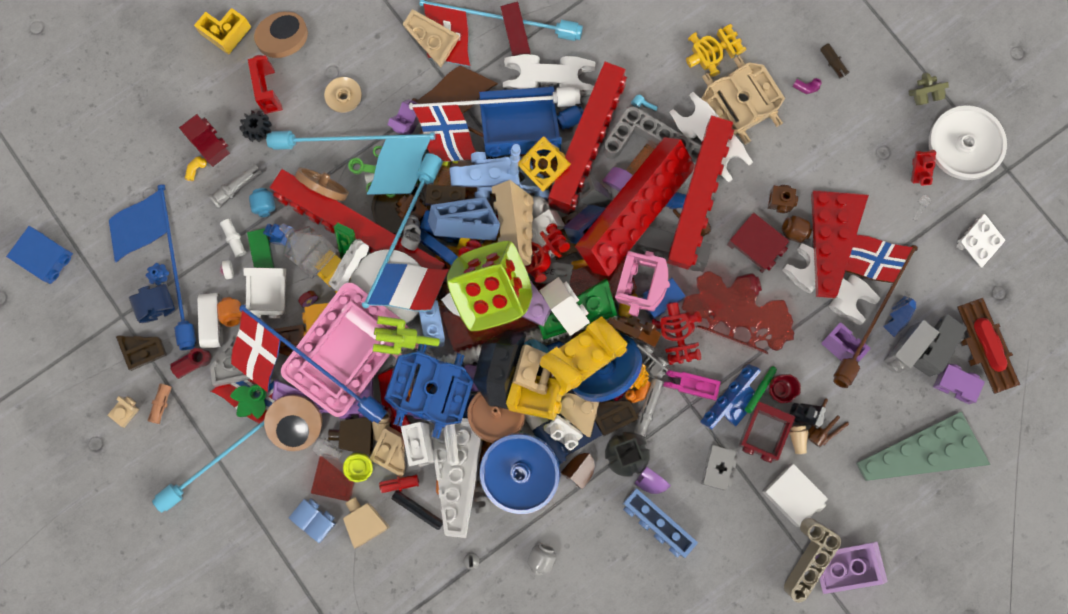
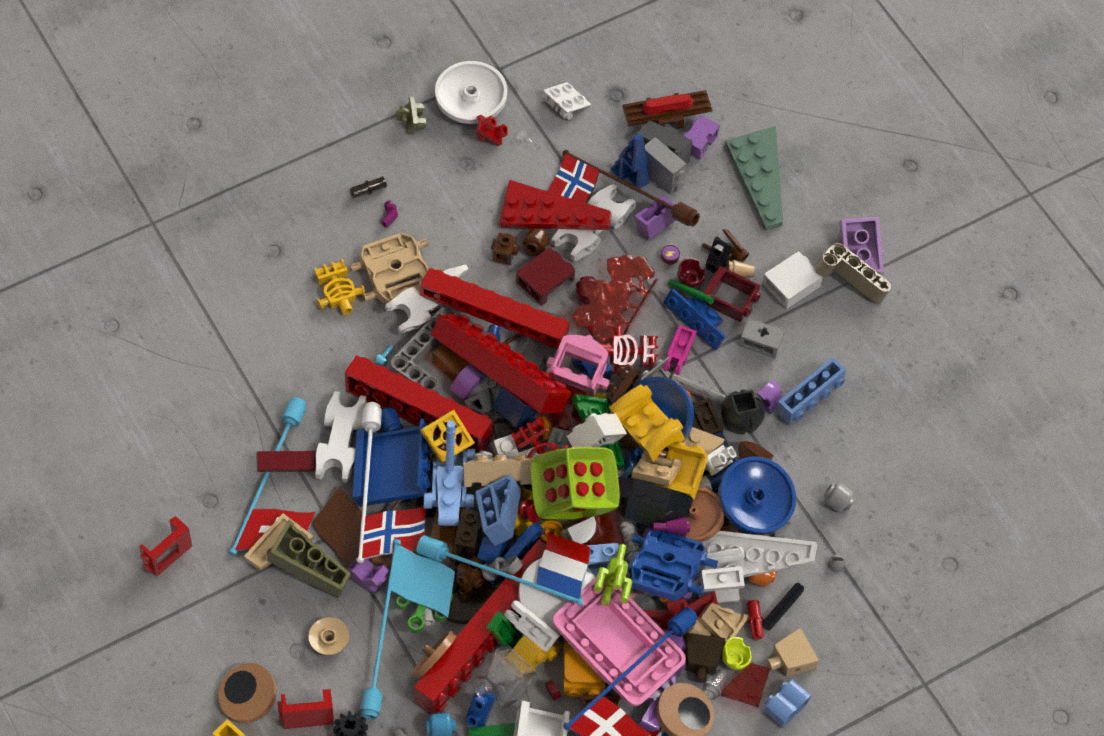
camera: 90 degrees left, 20 degrees down
none -> olive wedge [267,520,351,598]
none -> magenta cone [652,517,690,537]
none -> tile [661,245,680,264]

